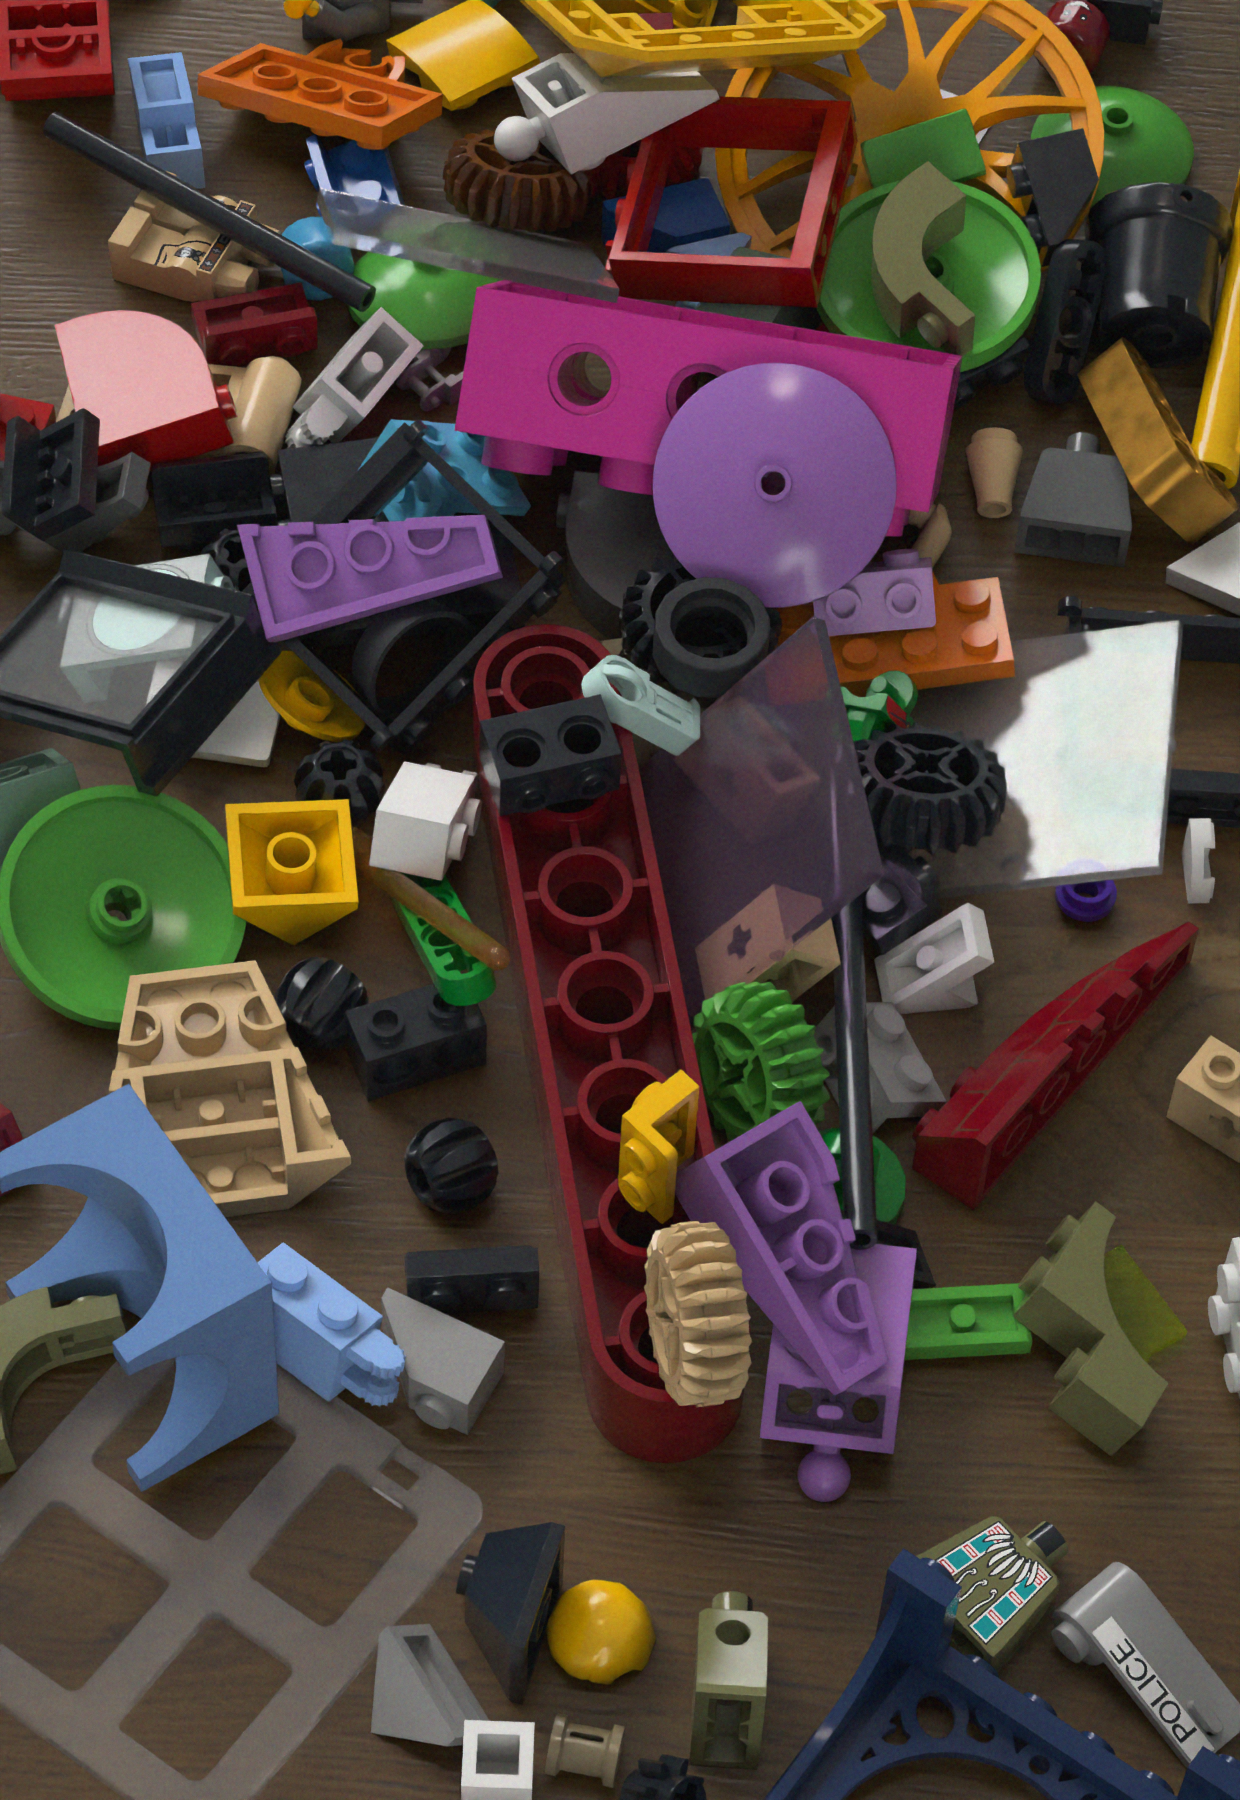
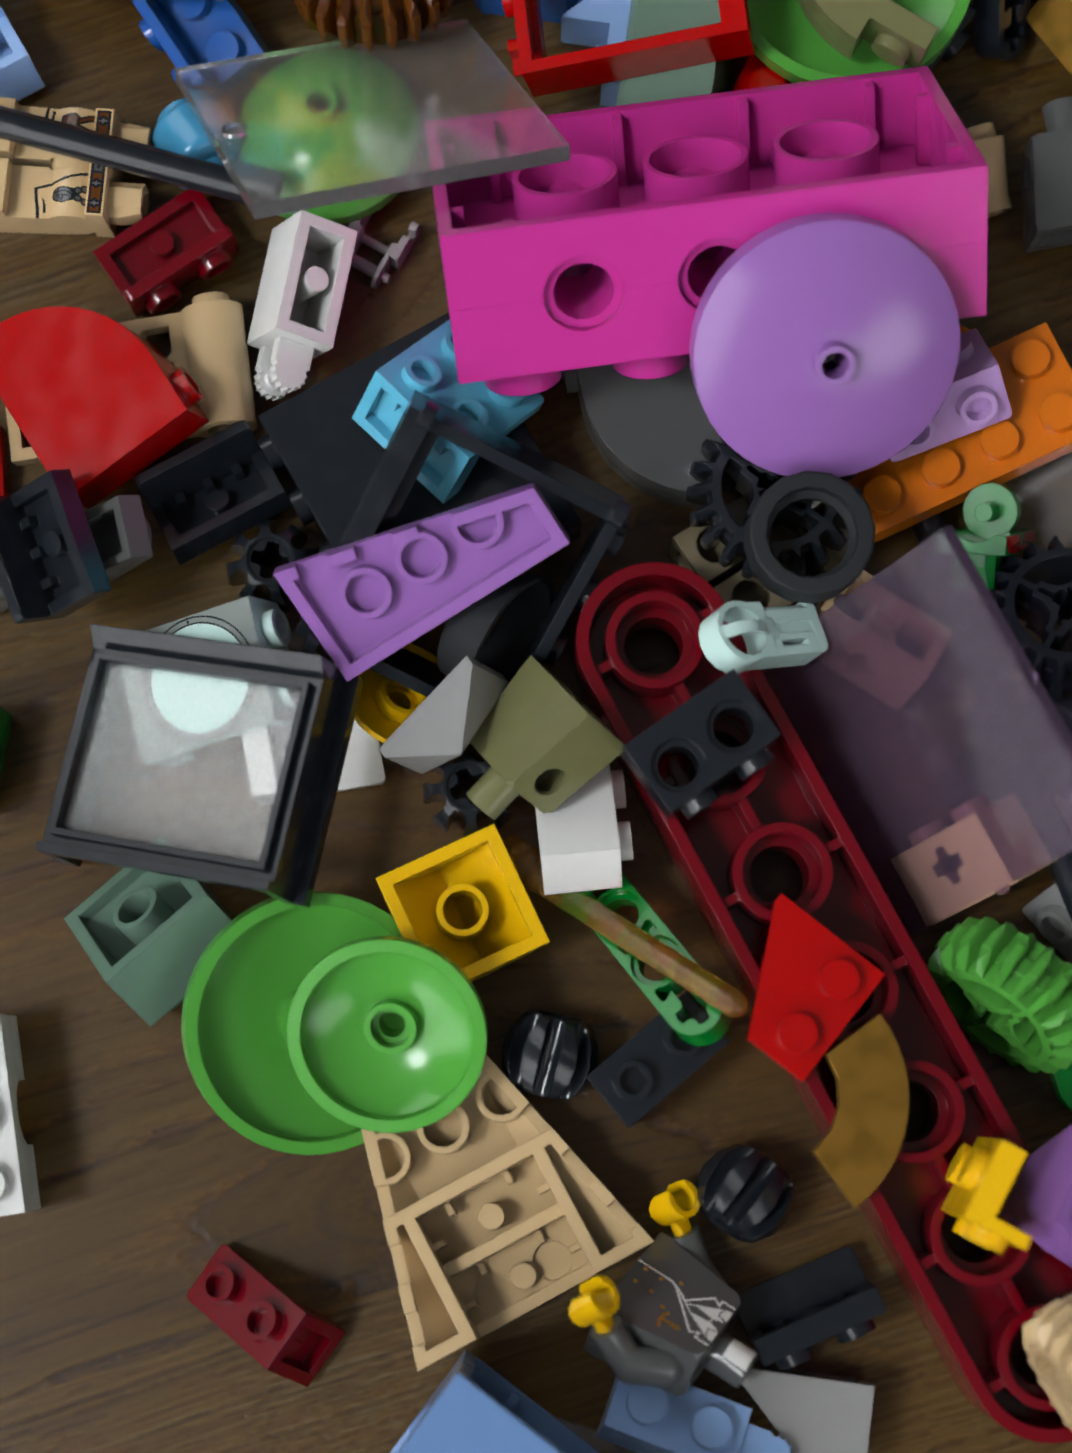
camera: 15 degrees left, 25 degrees up
none -> bright green dish [287,936,488,1133]
none -> light grey slope [379,655,509,774]
none -> olive torso [466,655,625,820]
none -> dark grey torso [569,1179,758,1396]
none -> red wing [746,893,885,1082]
none -> pearl gold tile [811,1014,909,1208]

